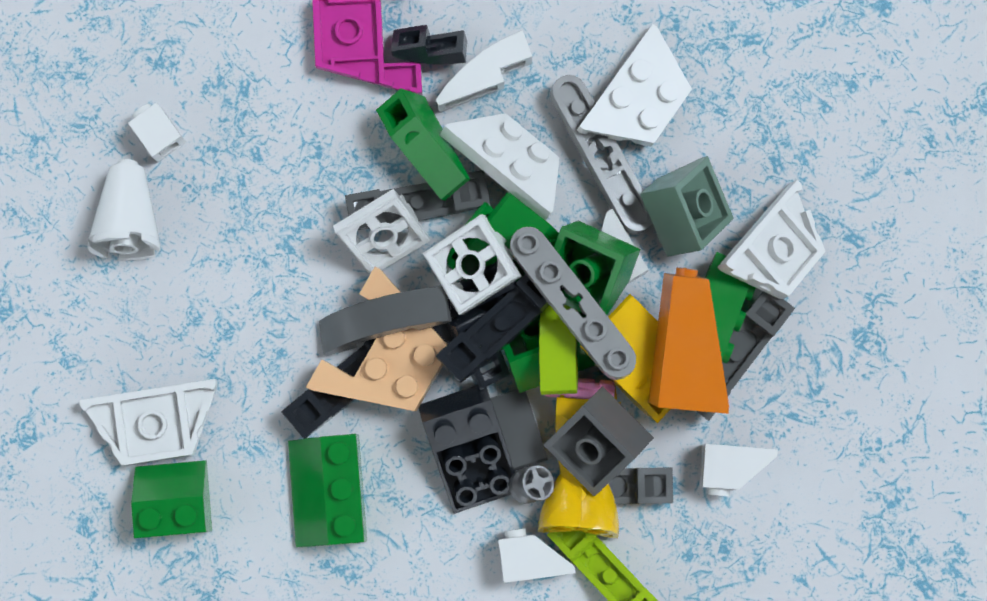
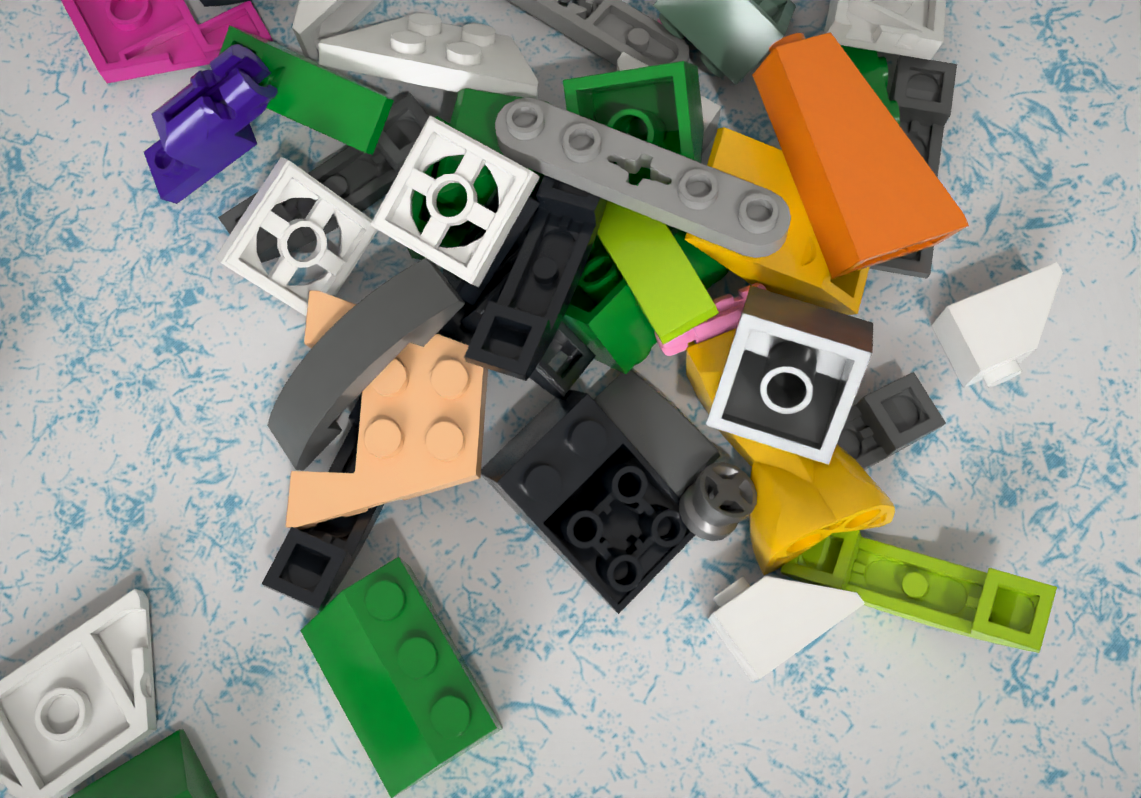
camera: 25 degrees left, 10 degrees down
none -> dark purple plate [144,44,278,204]

